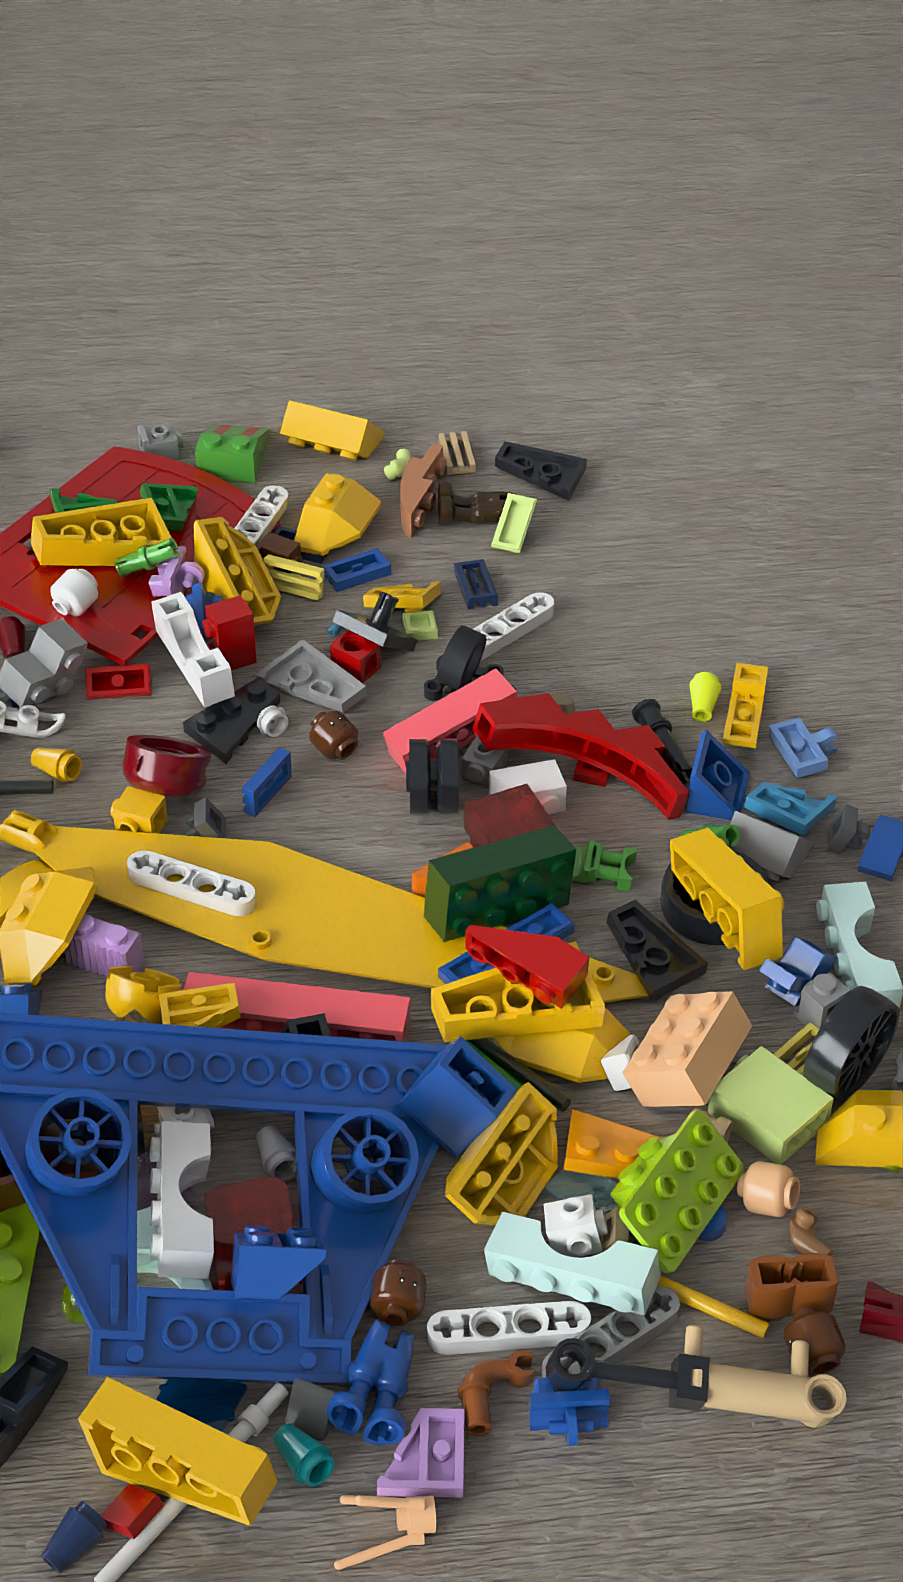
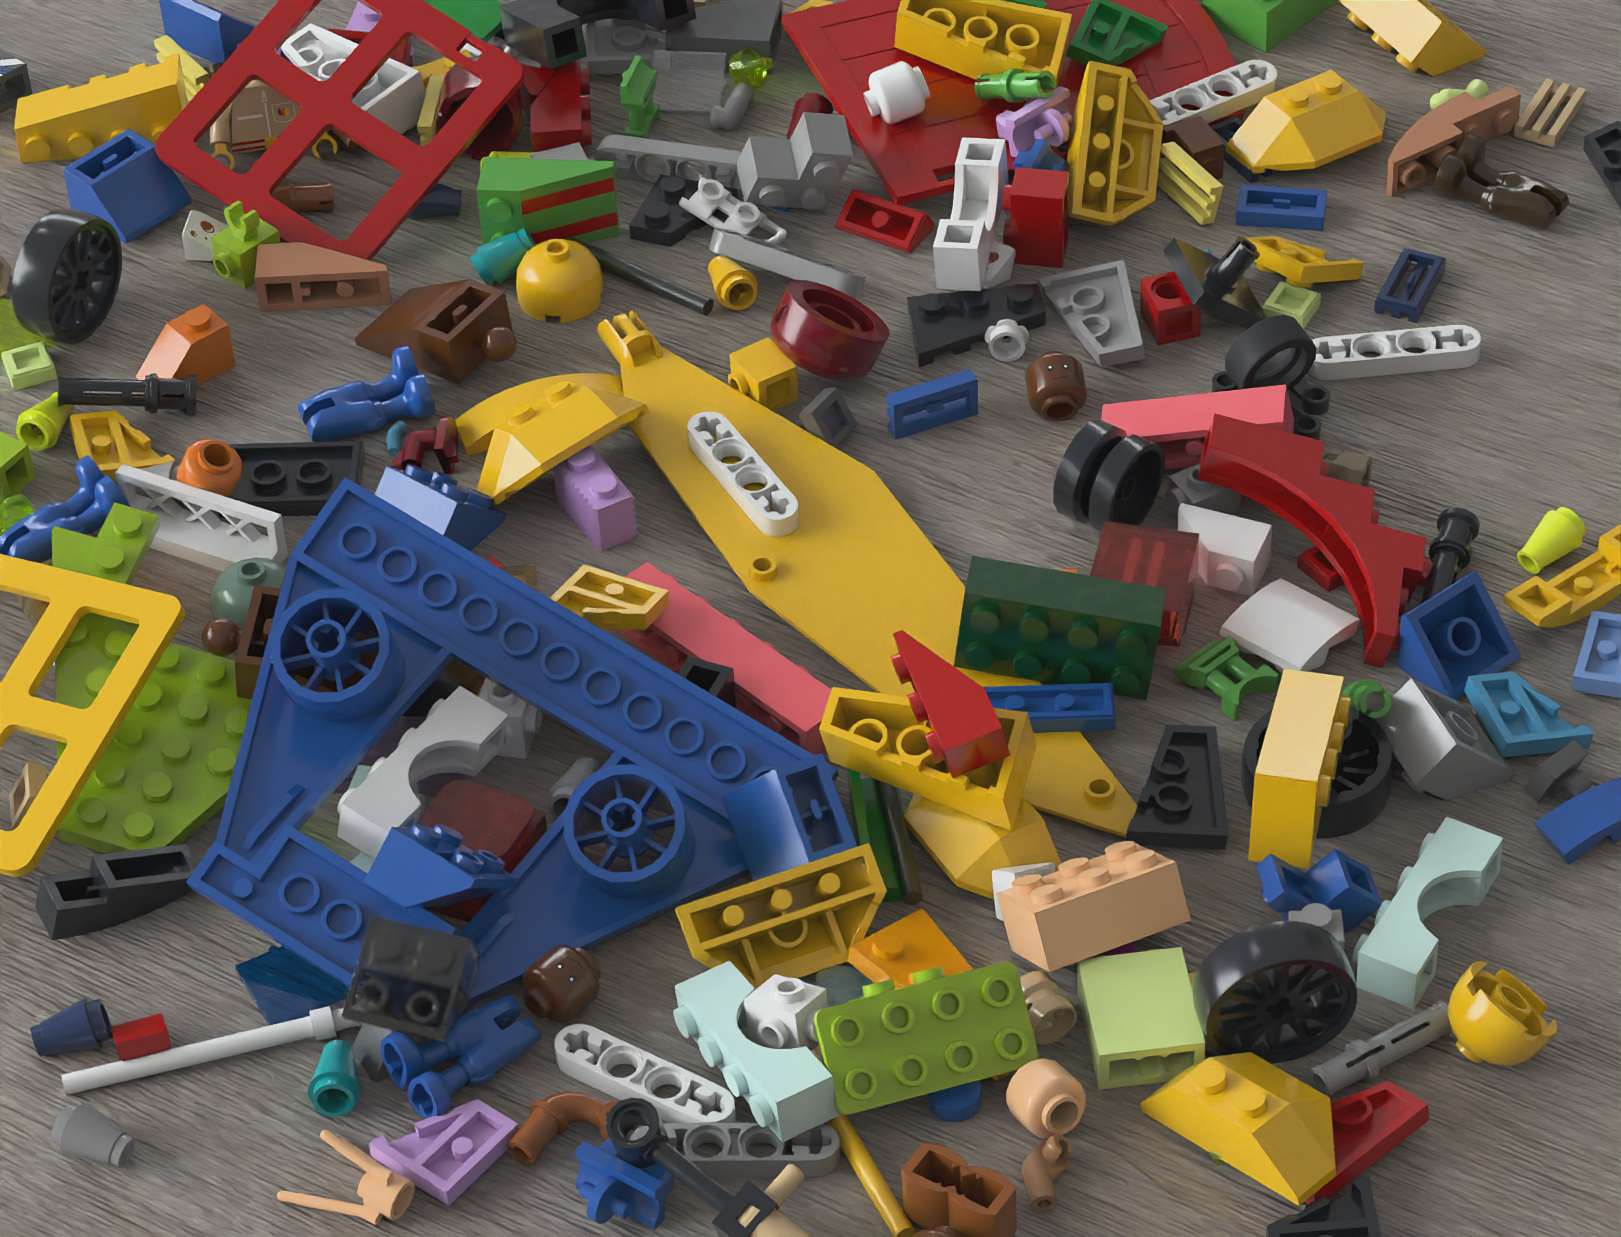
camera: 40 degrees right, 0 degrees up
yellow wedge [78,1377,278,1526] -> none
yellow cylinder [105,965,182,1024] -> none
yellowish green tile [491,493,537,553] -> none
none -> clear smoke slope [341,916,481,1043]
none -> light grey beam [709,227,866,298]
none -> white slope [1219,578,1360,673]

